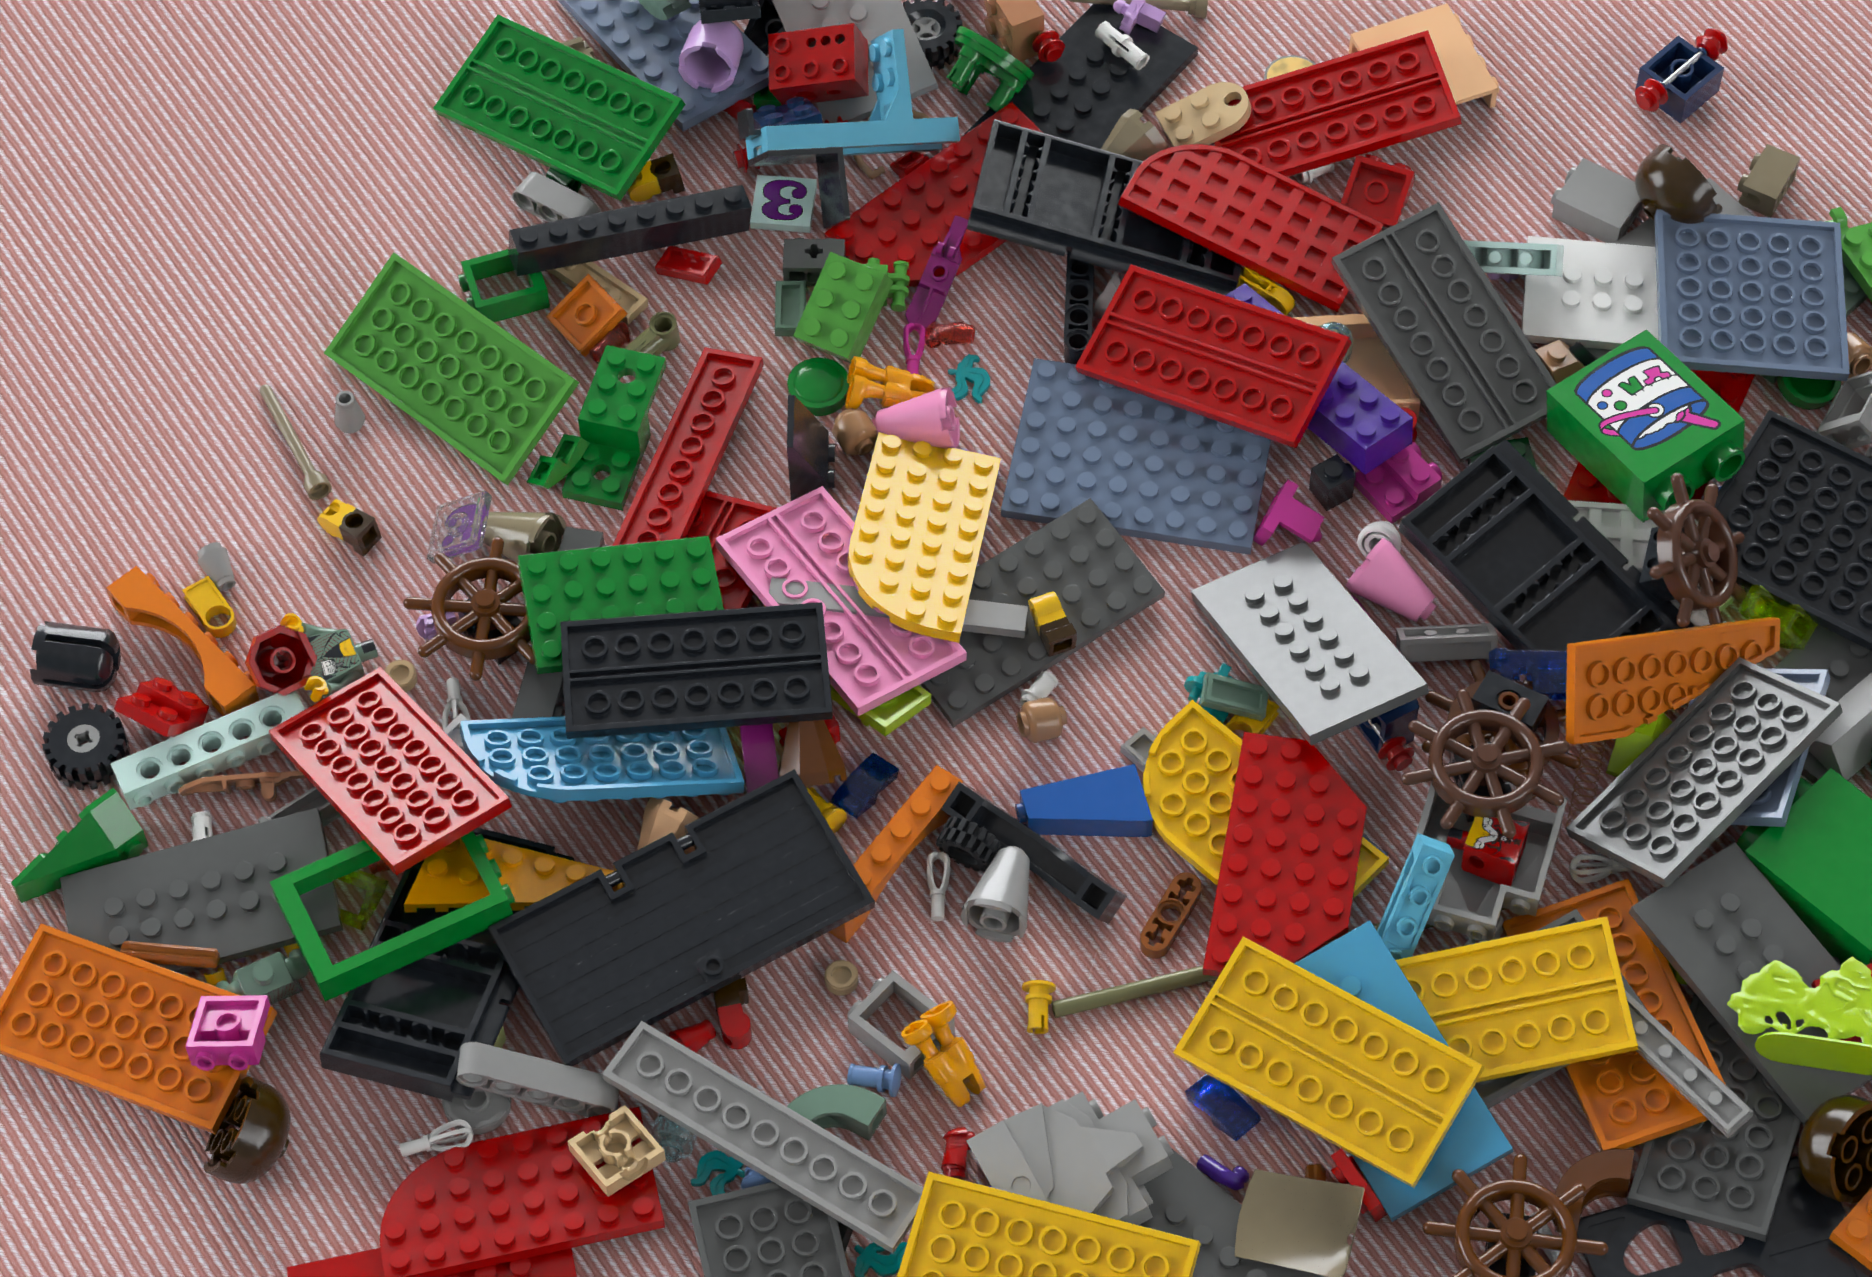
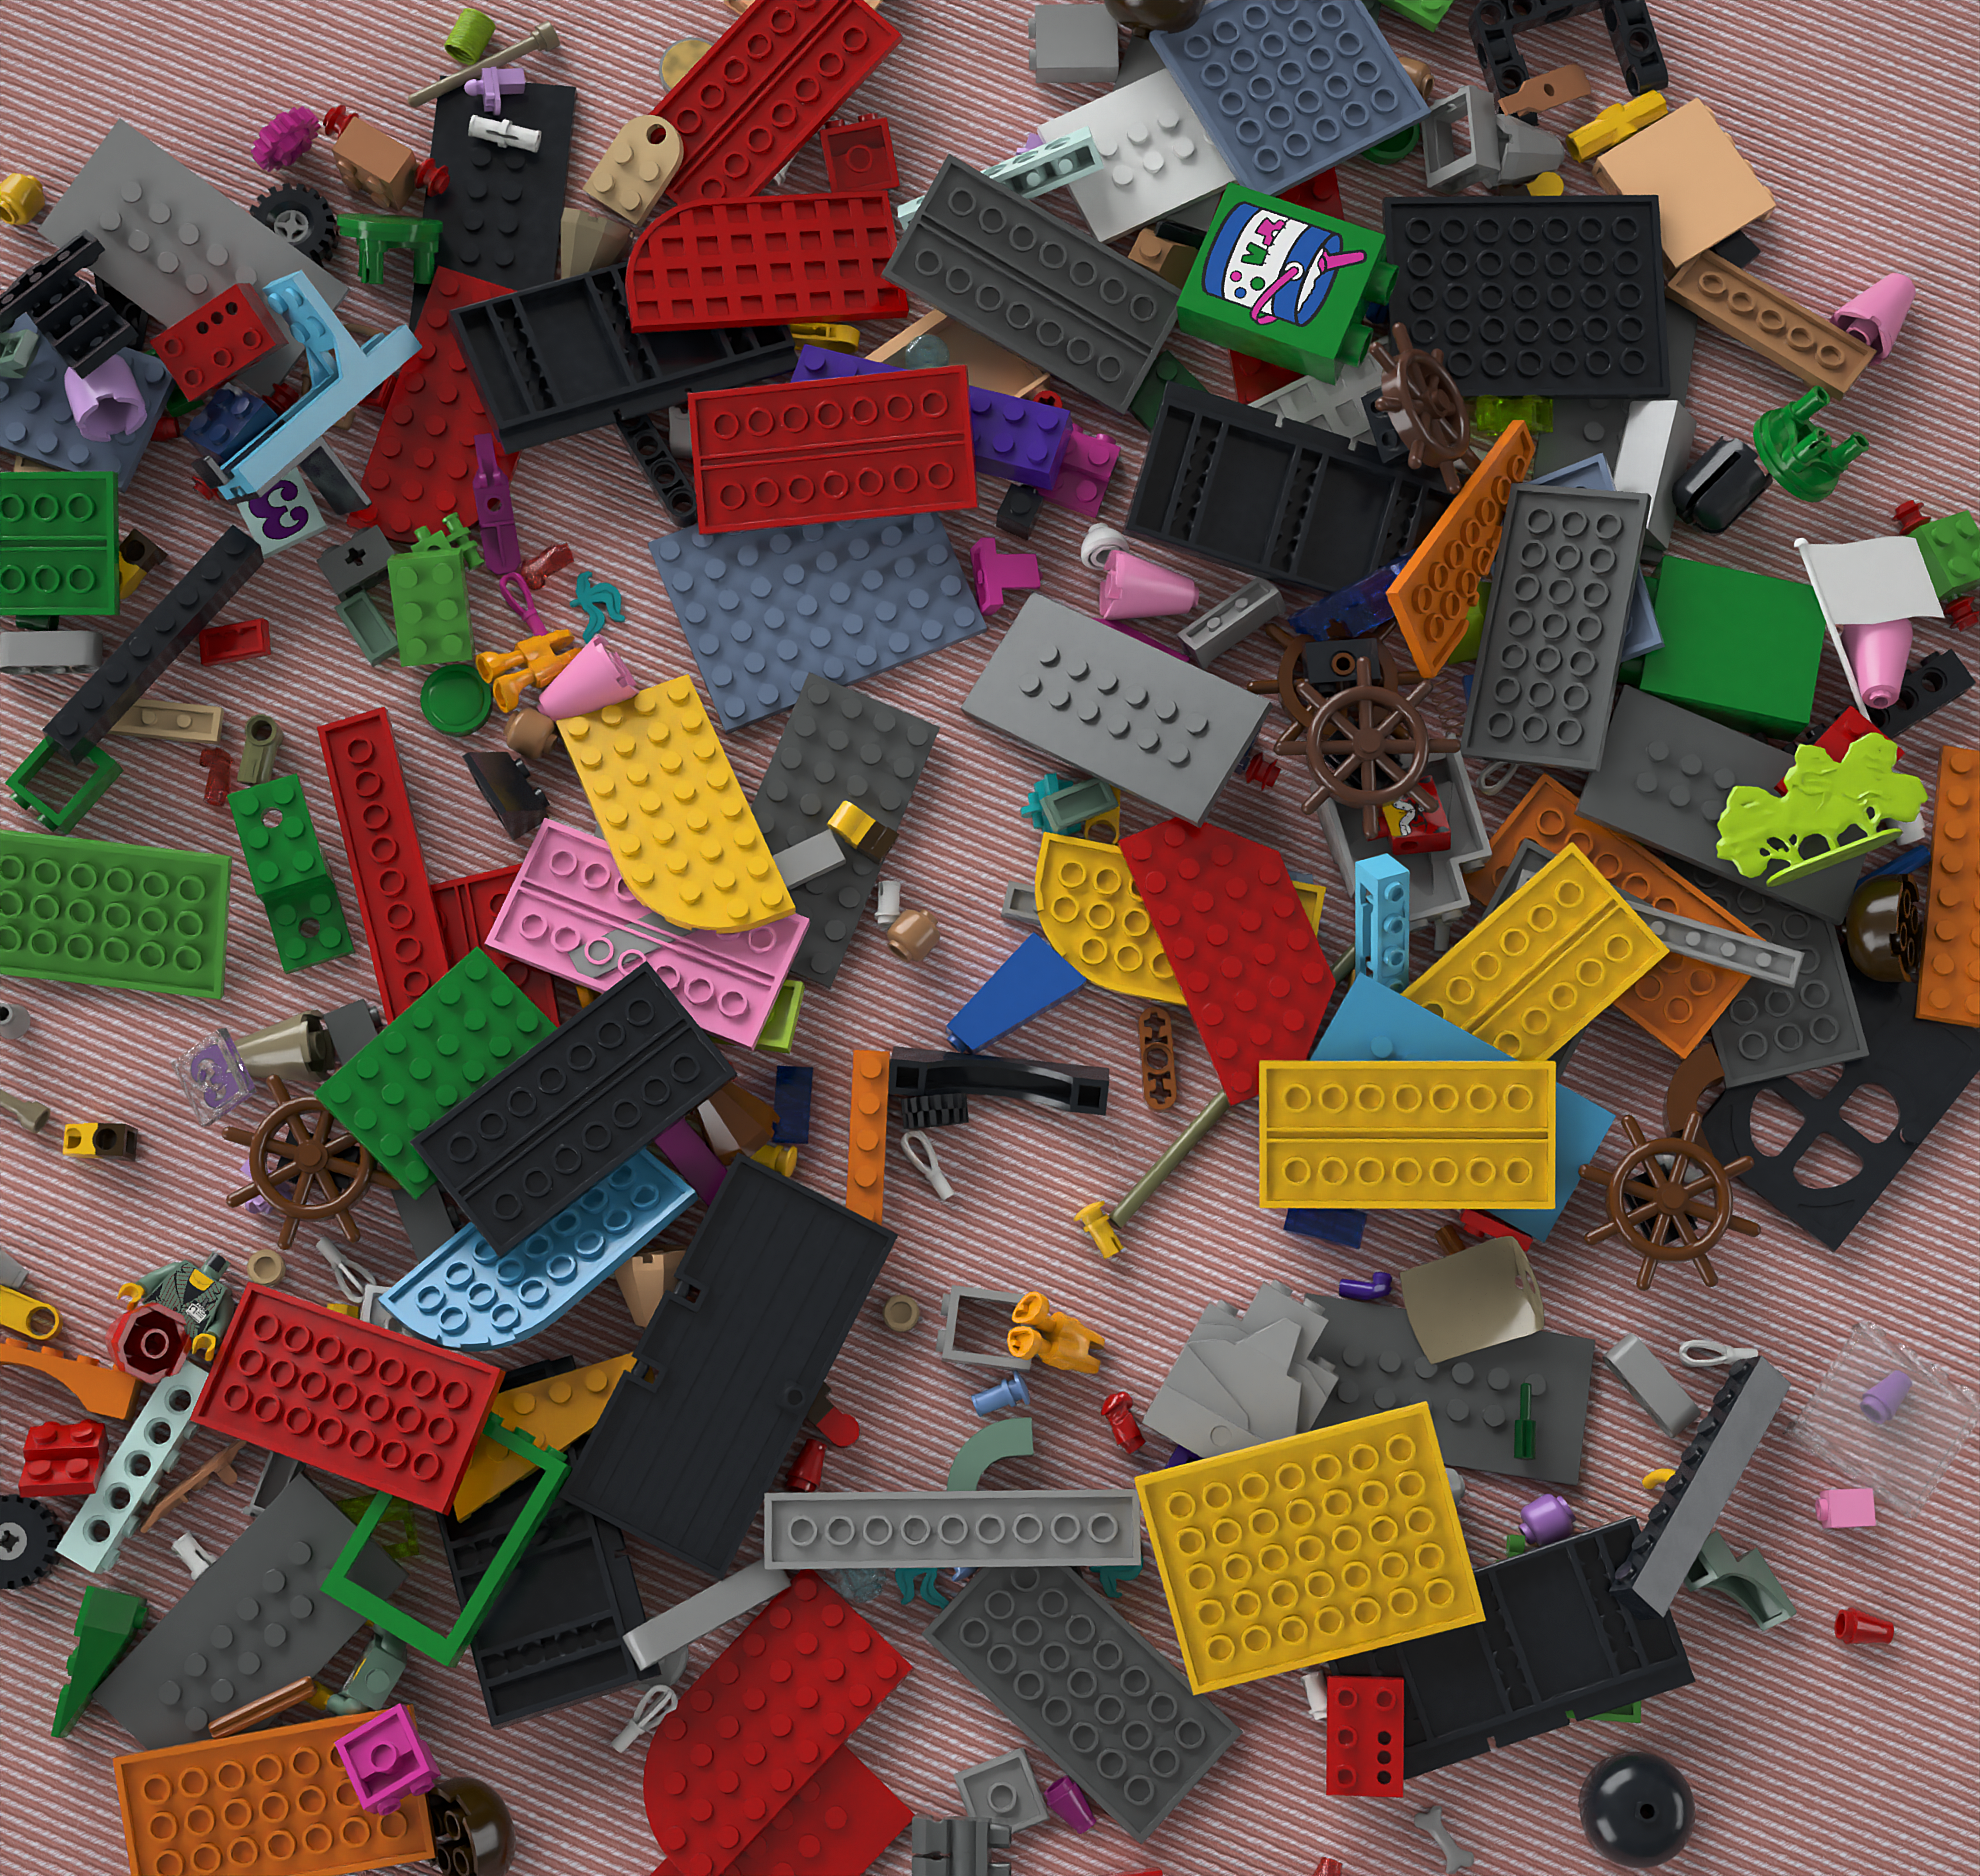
camera: 40 degrees left, 20 degrees up
green slope [527,434,590,489] -> none
orange tile [546,274,628,357] -> none
tan brick [567,1105,666,1197] -> none
light grey cone [960,846,1030,943] -> none

